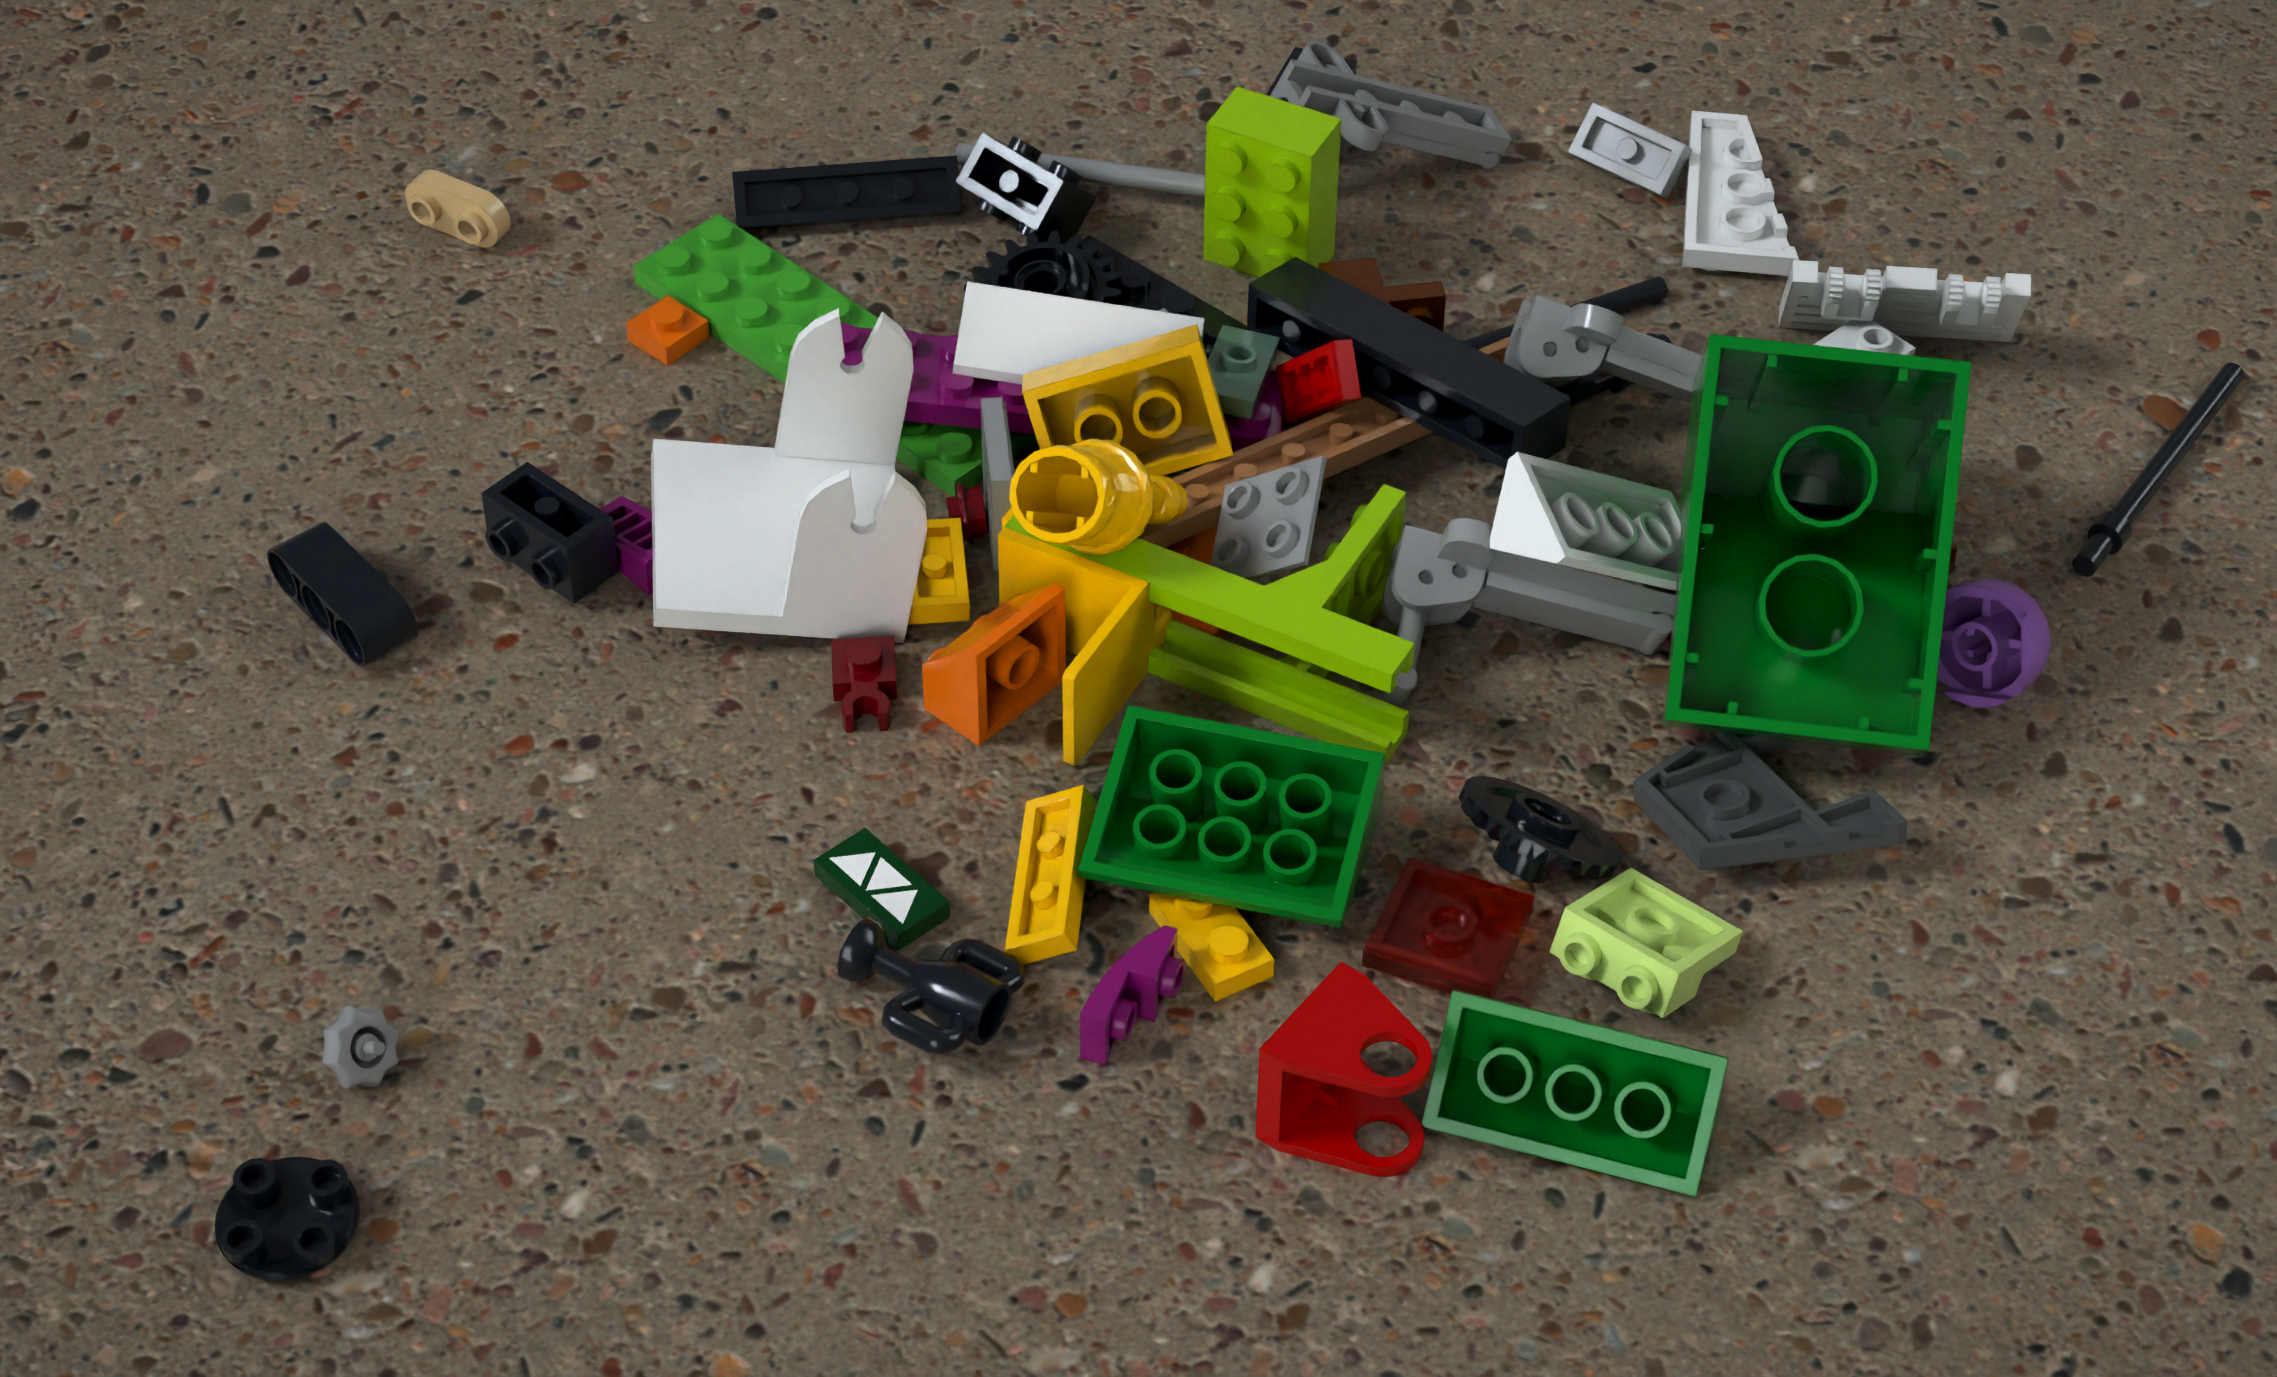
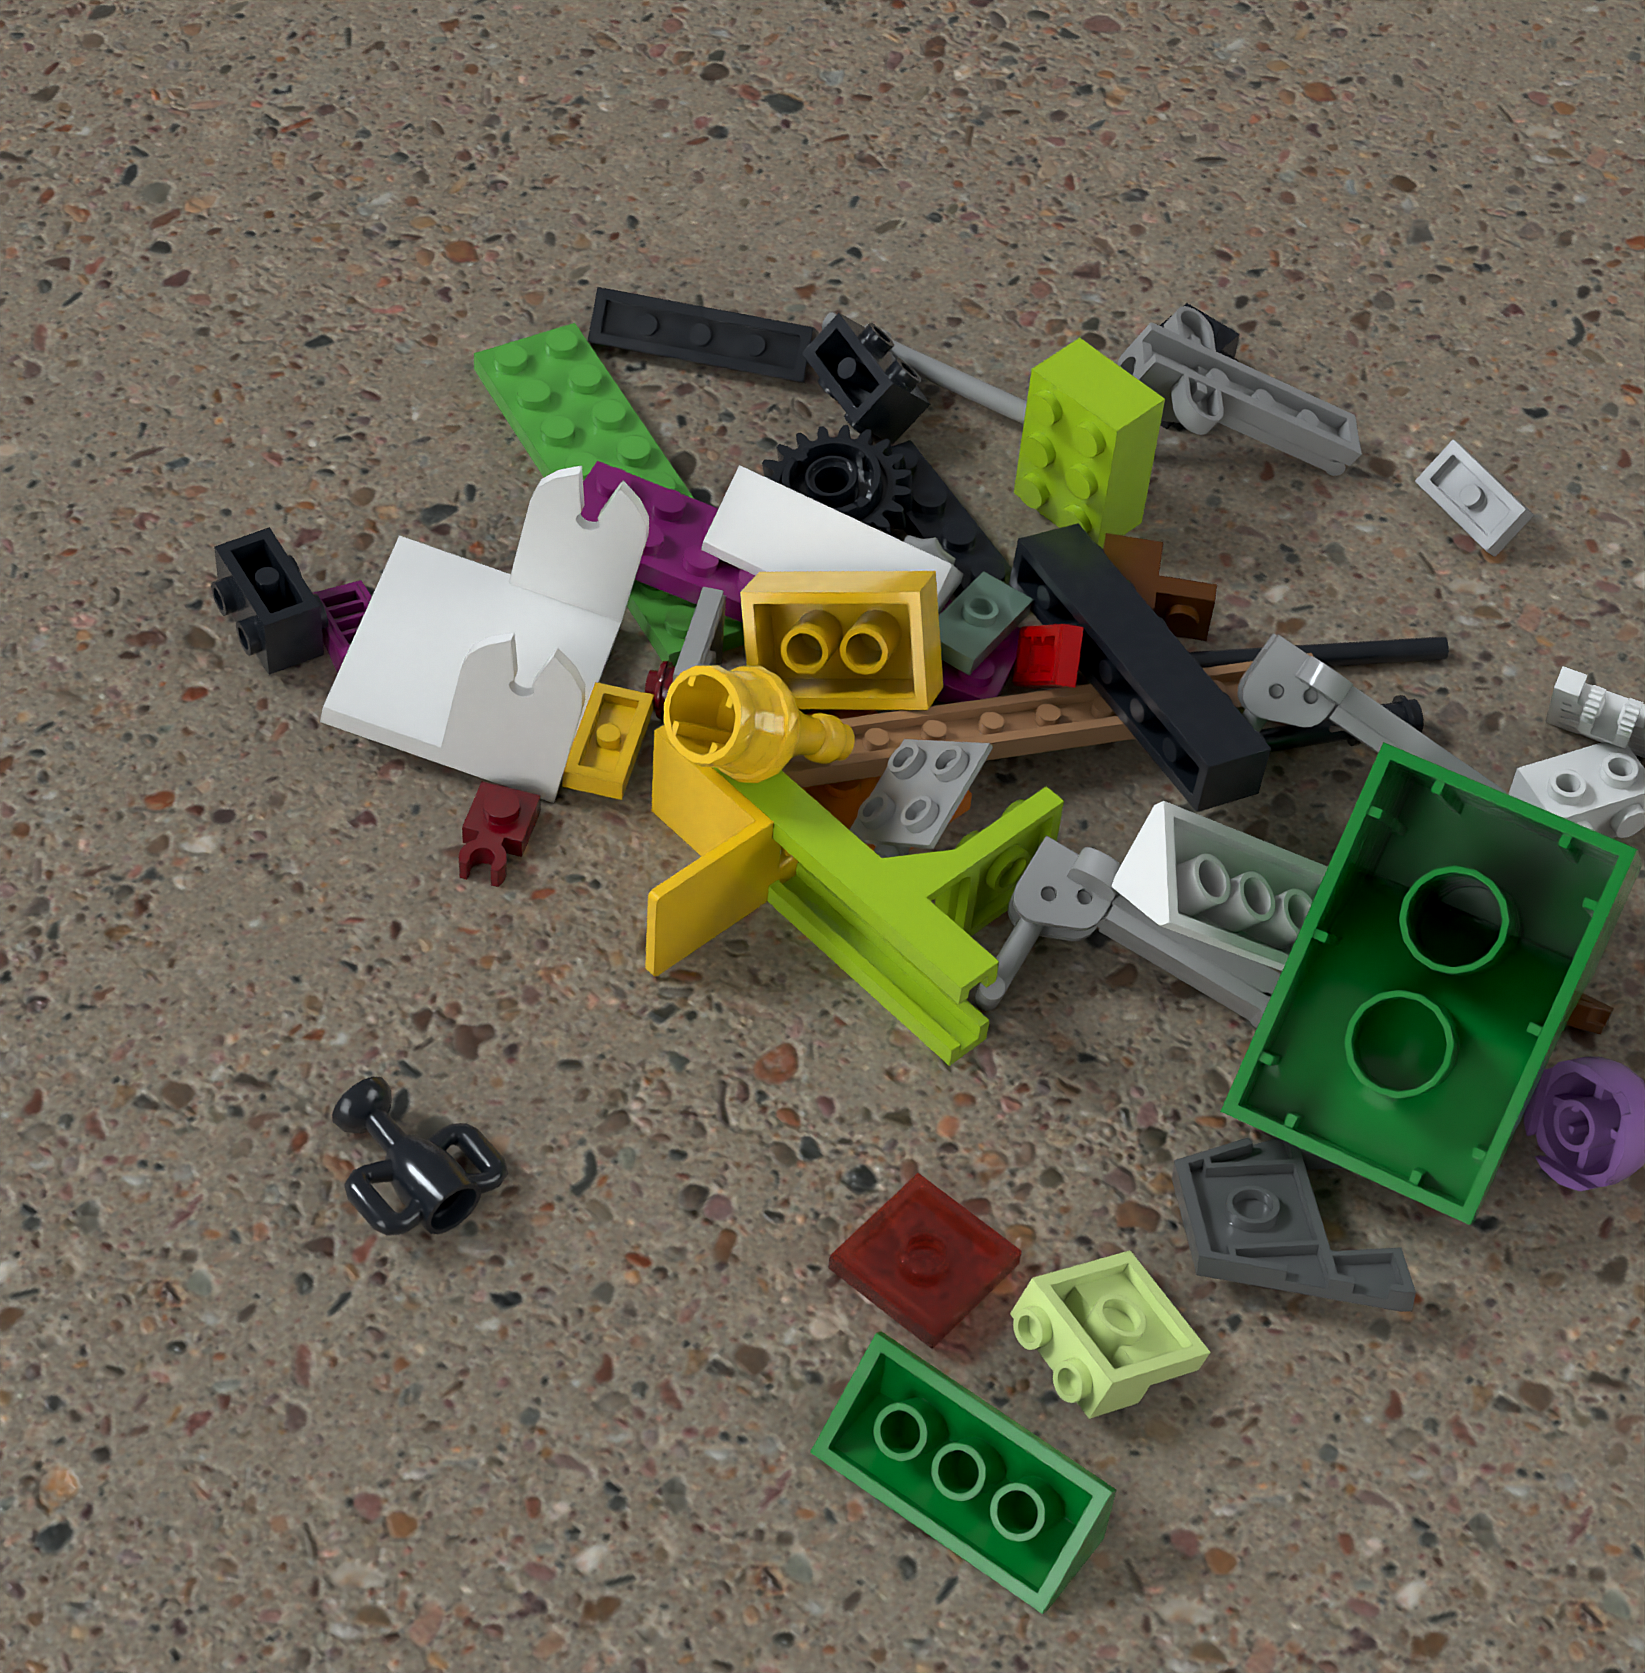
camera: 15 degrees right, 5 degrees up
black beam [267,522,418,667] -> none
tan plate [405,169,511,248] -> none
orange plate [626,295,710,366] -> none
dark green tile [814,828,950,951] -> none
orange slope [922,583,1066,746] -> none
yellow plate [1005,784,1096,965] -> none
green slope [1078,705,1385,928] -> none
magenta slope [1080,925,1186,1065] -> none
yellow plate [1149,892,1274,1002] -> none
red hose [1255,961,1432,1177] -> none
black gear [1458,776,1622,884] -> none
white wing [1682,111,1799,276] -> none

